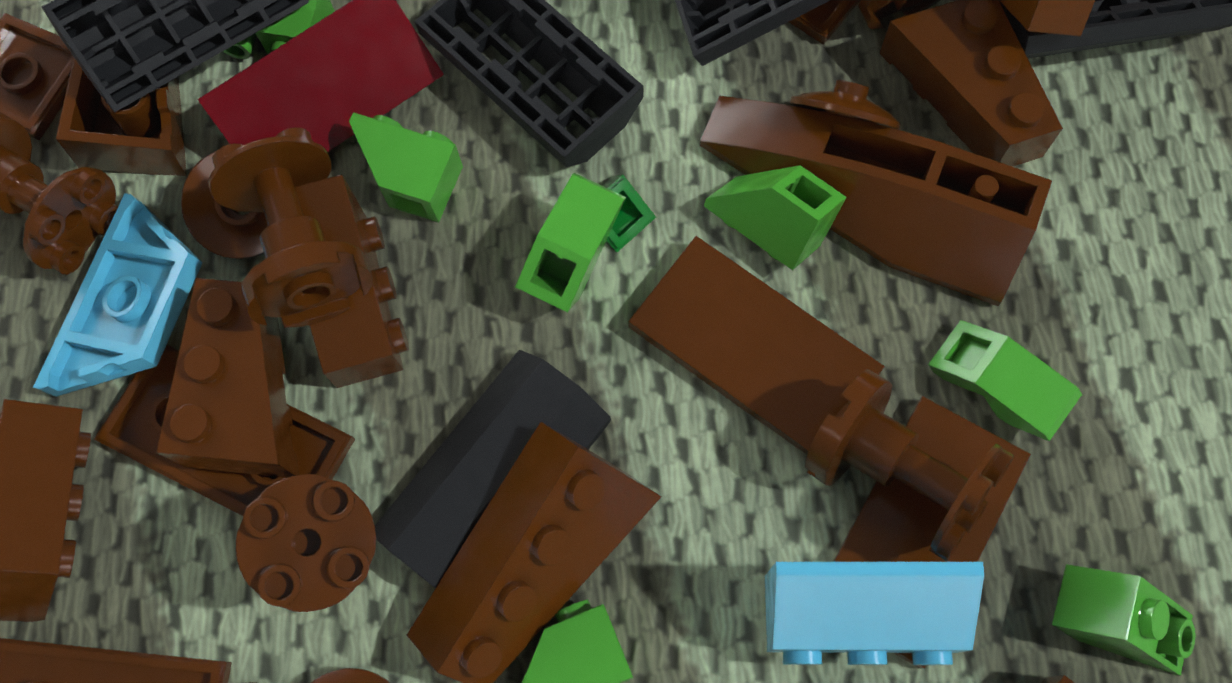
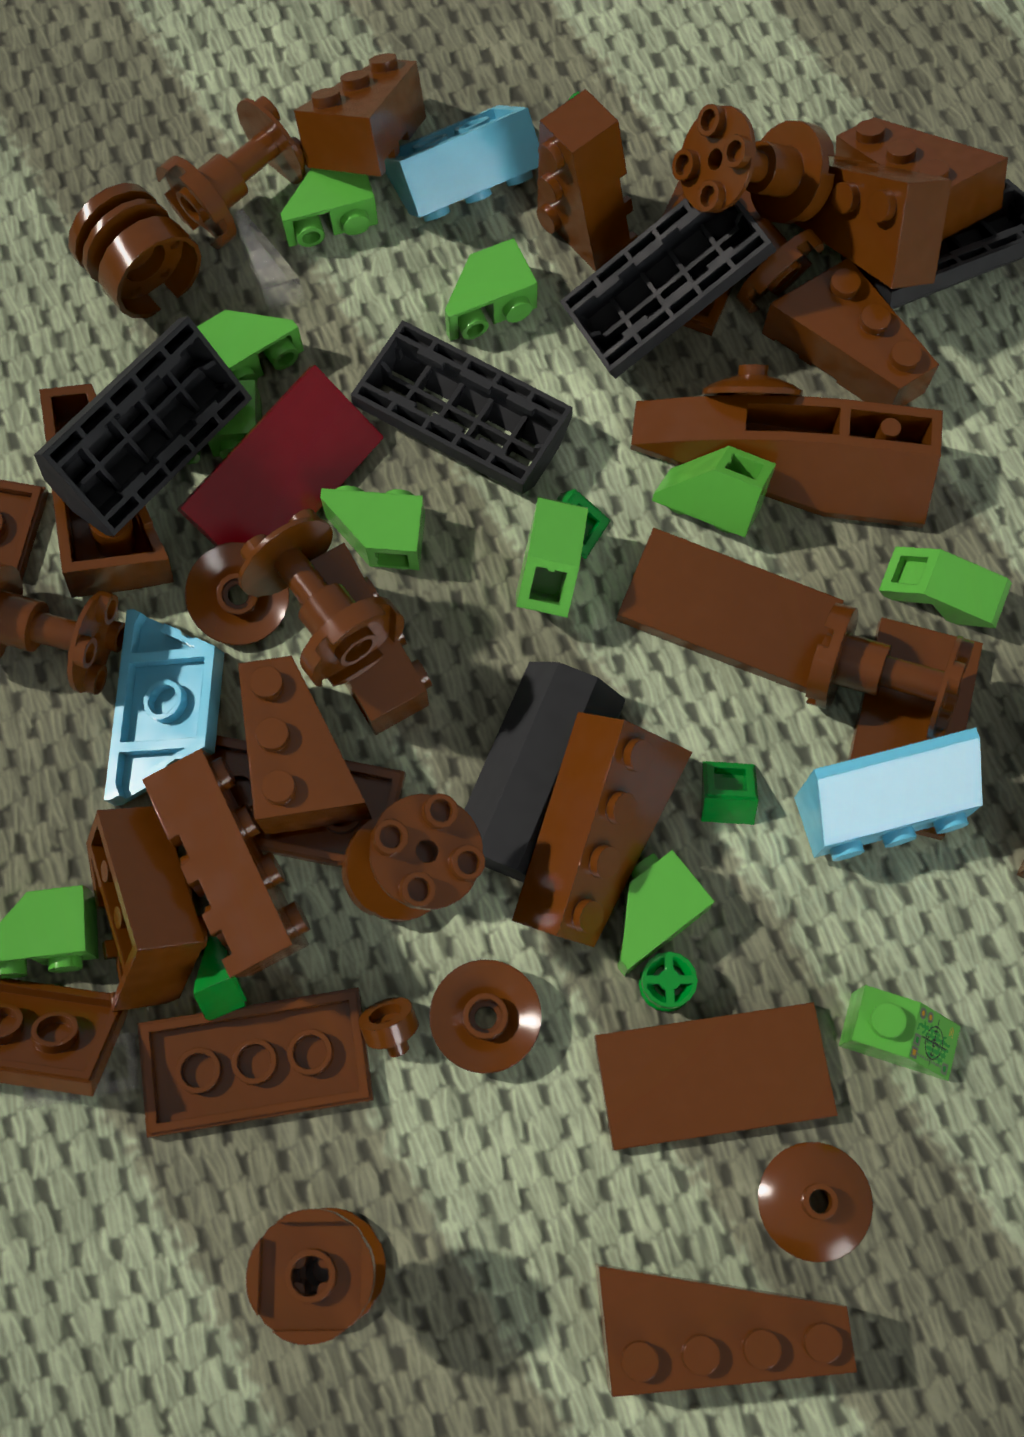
camera: 20 degrees left, 0 degrees up
none -> reddish brown wedge [142,748,310,978]
none -> green slope [193,936,247,1021]
none -> green slope [701,761,759,825]

